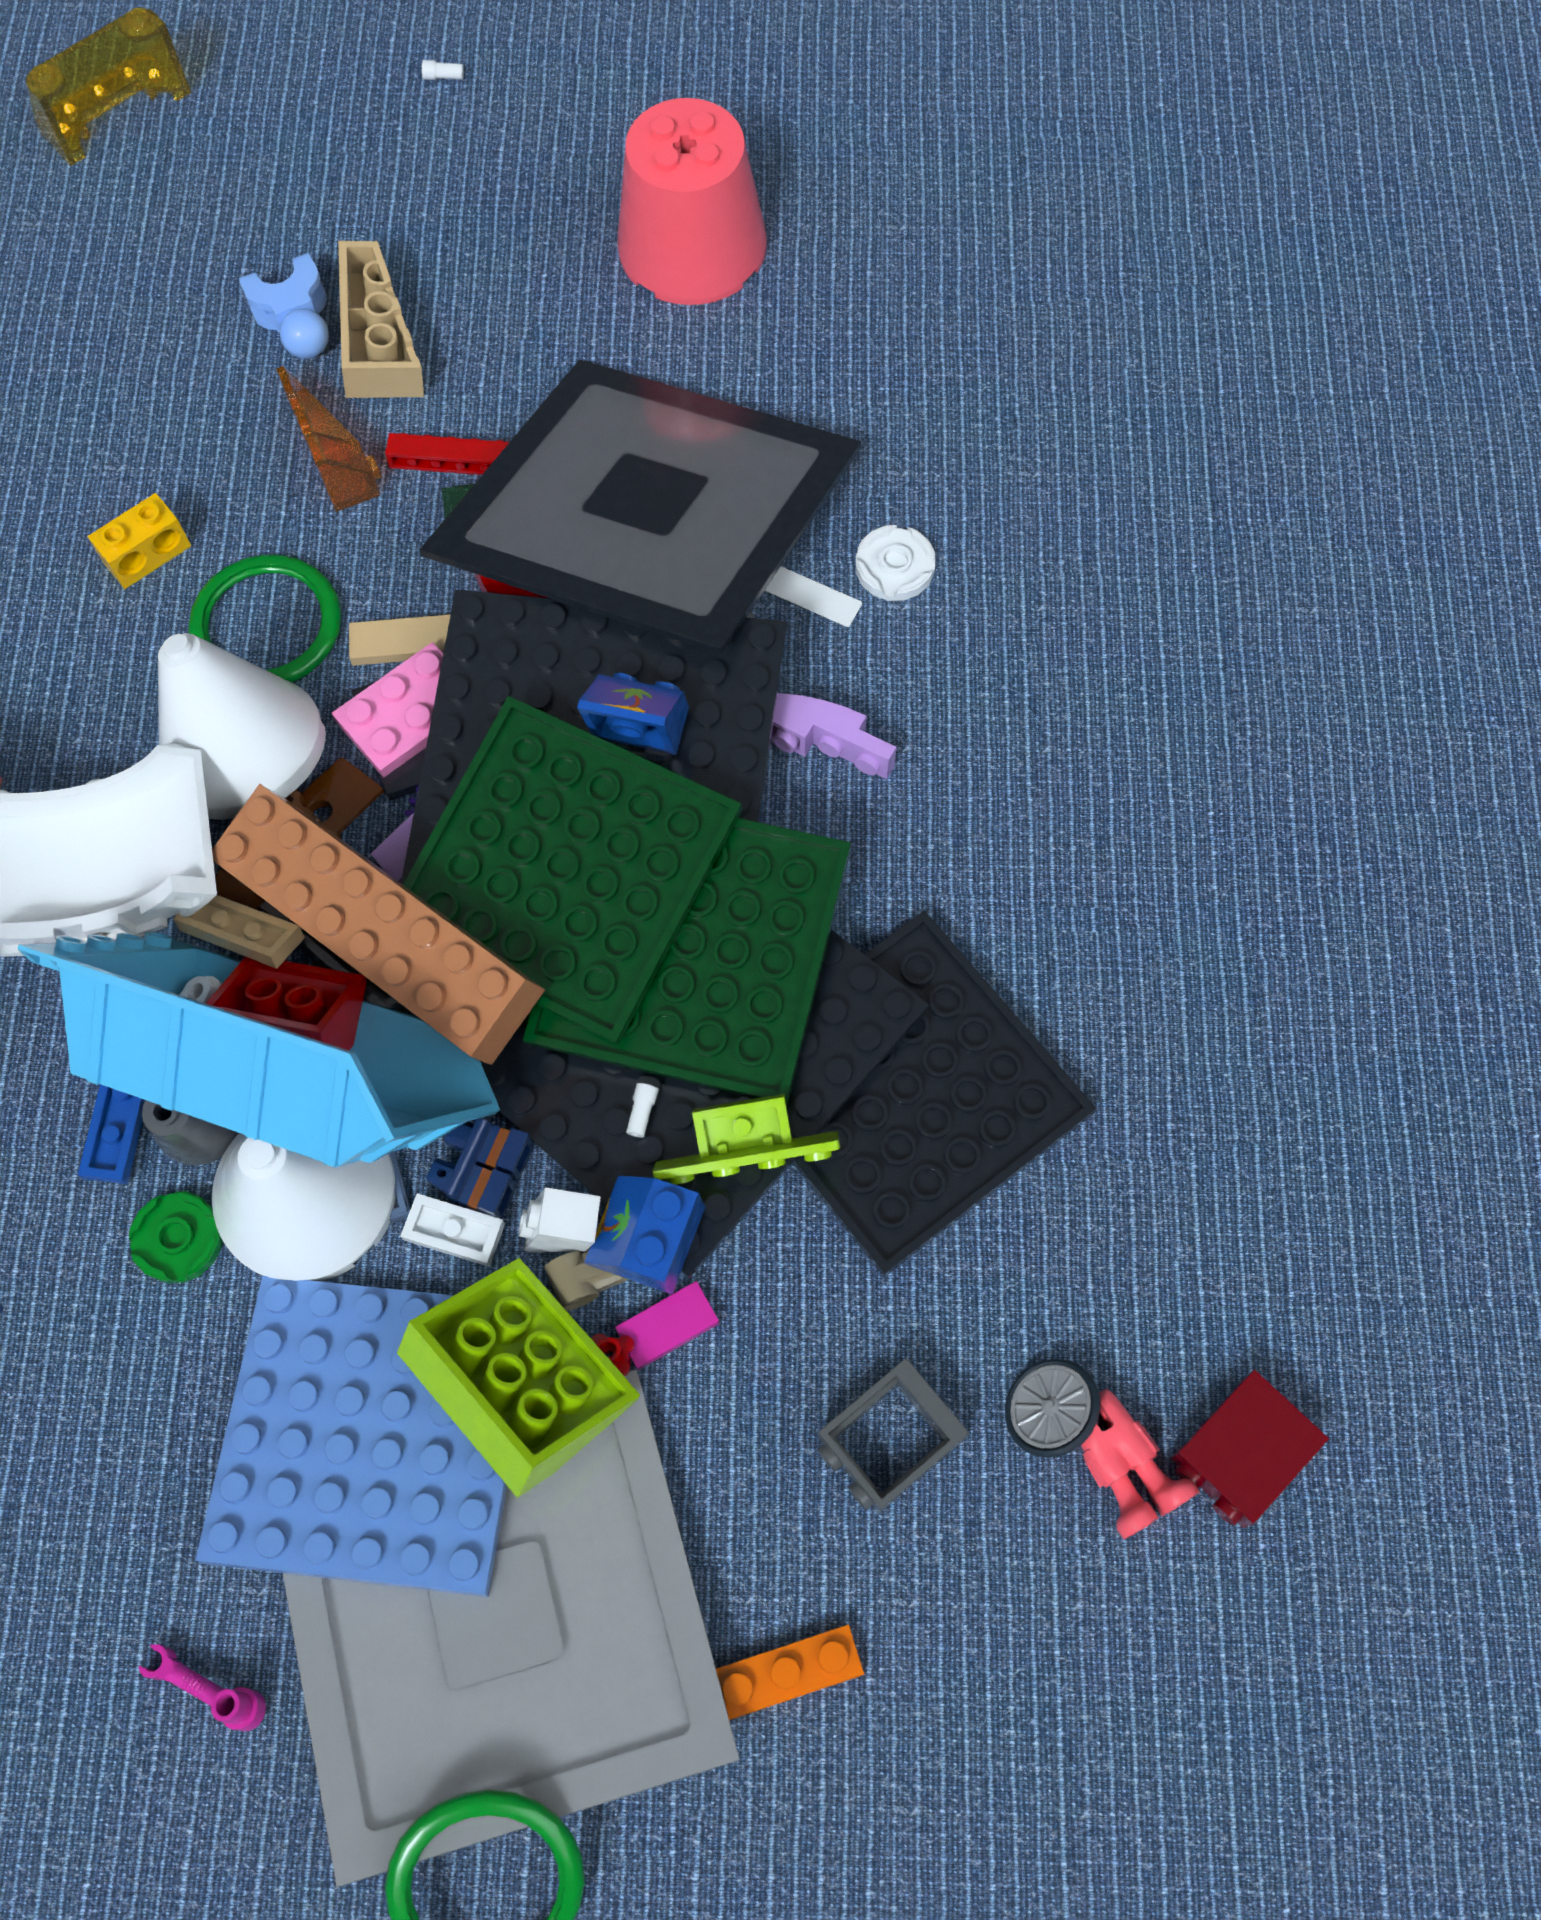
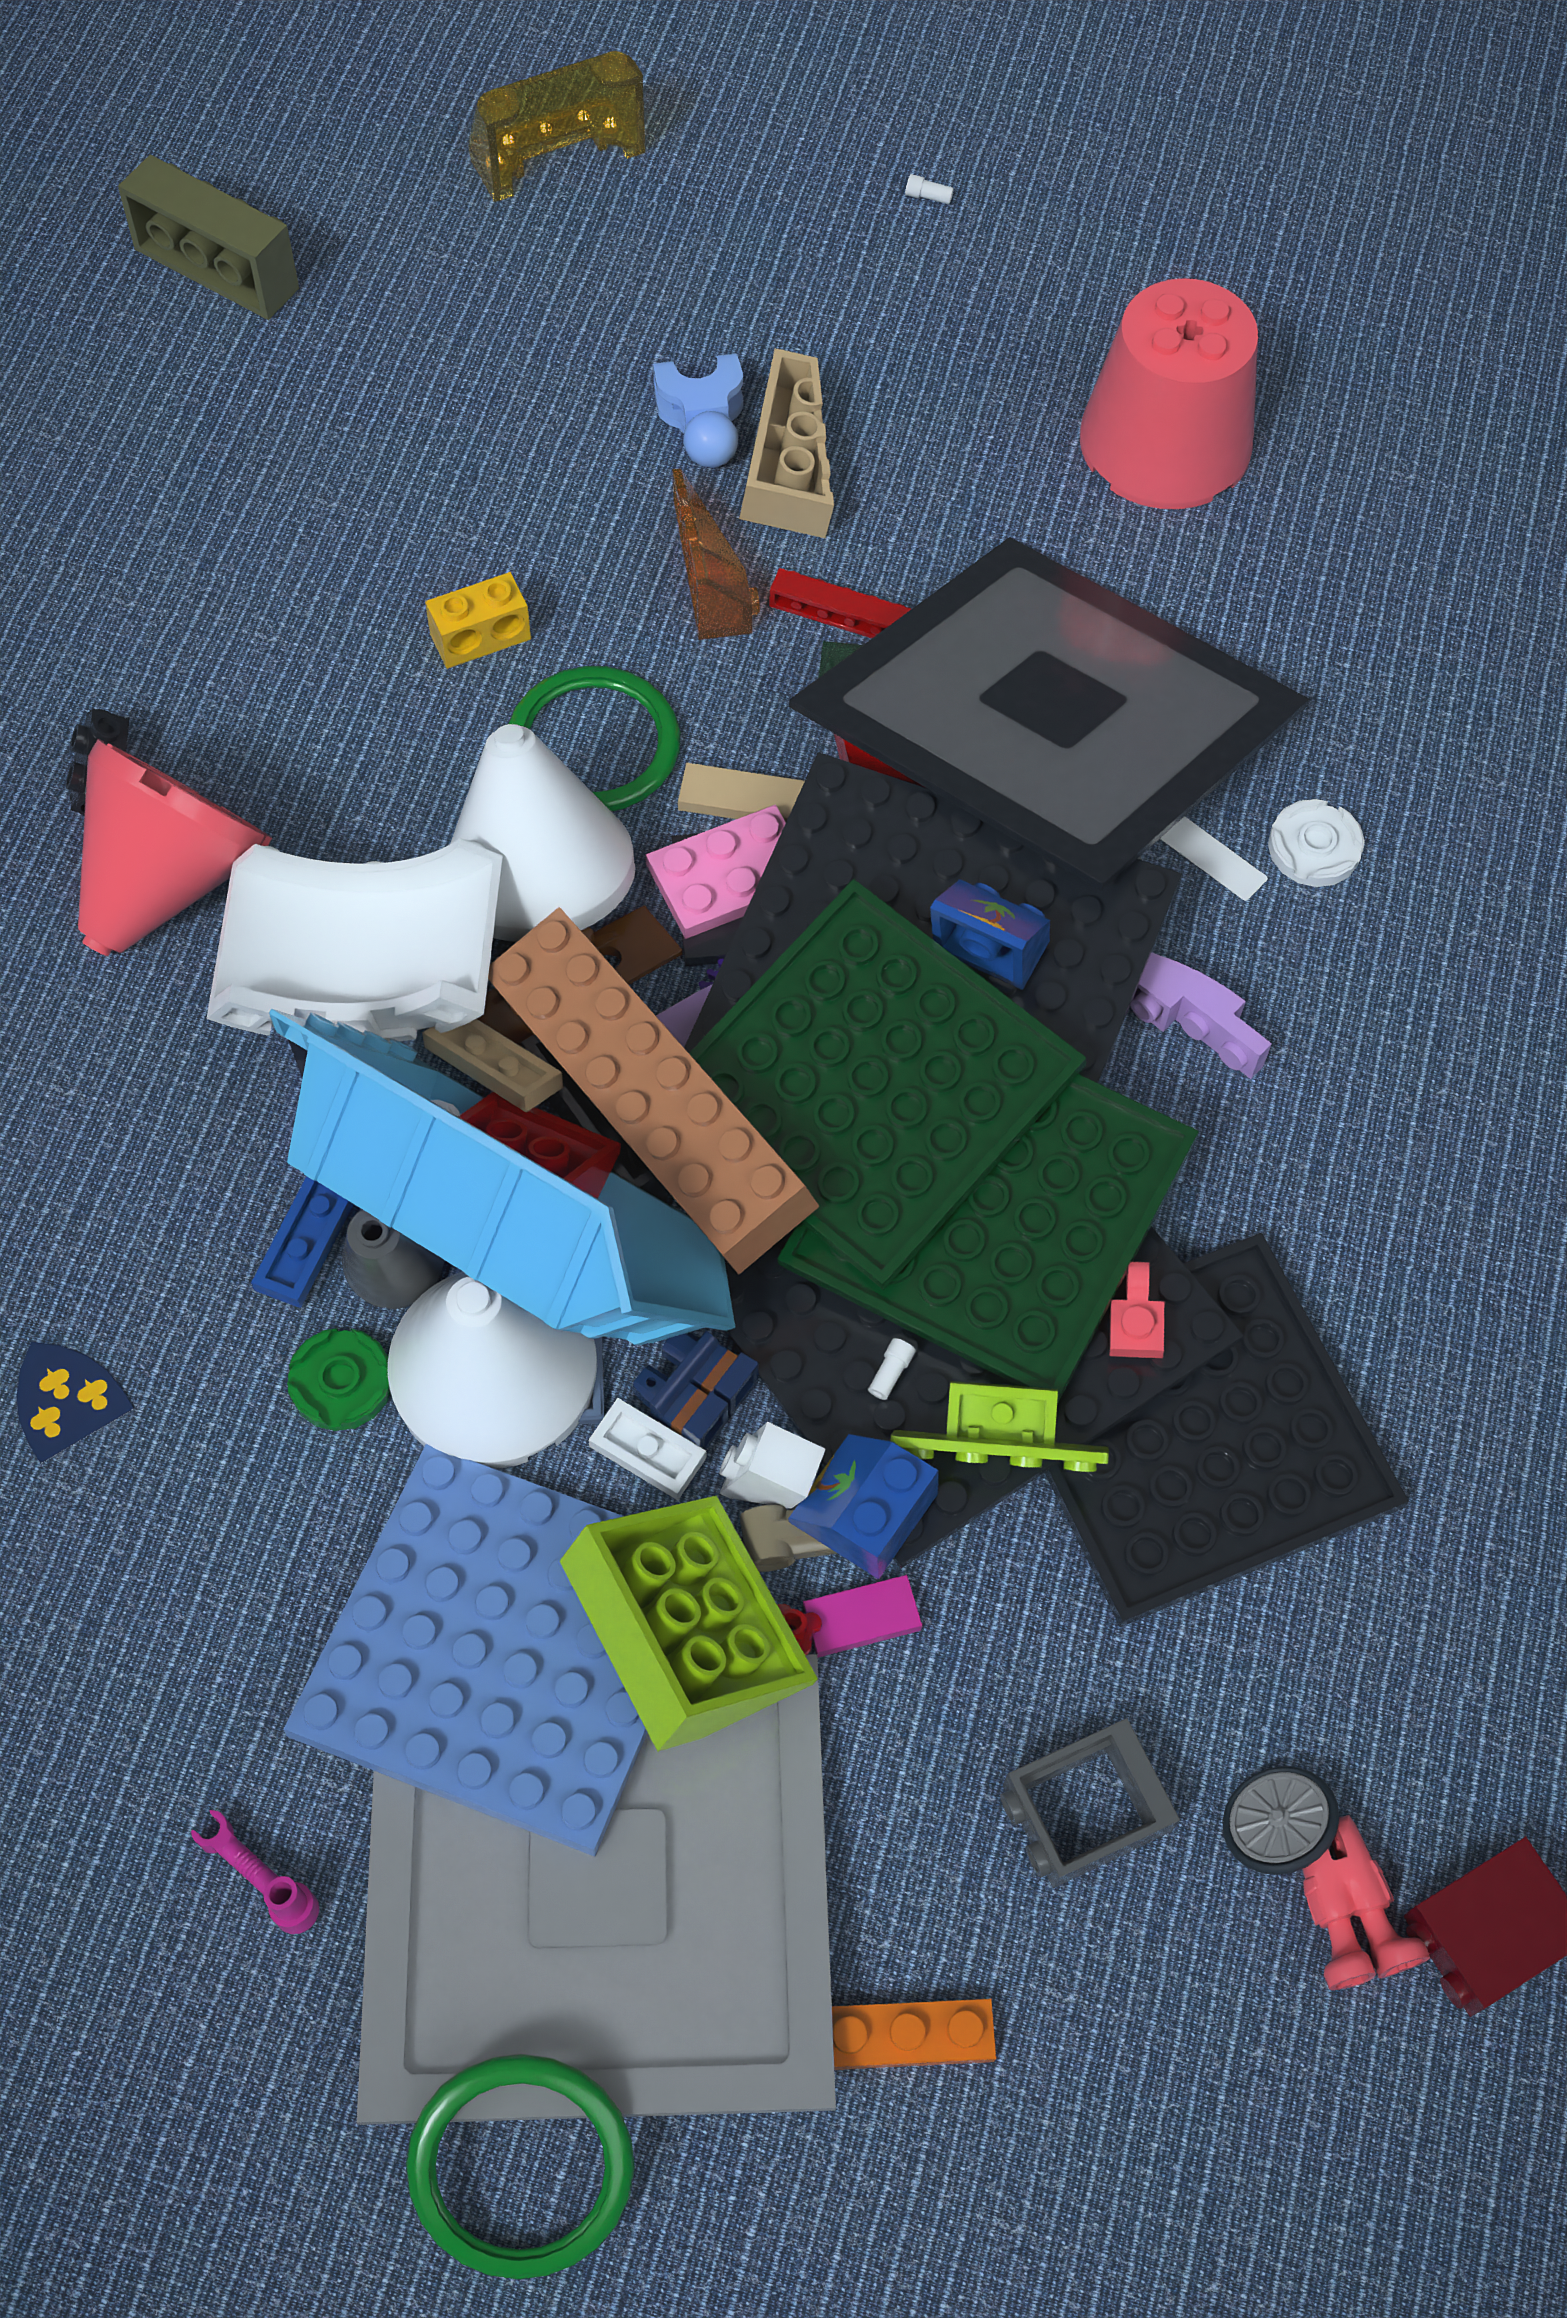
camera: 10 degrees right, 5 degrees down
none -> coral plate [1109,1262,1164,1358]

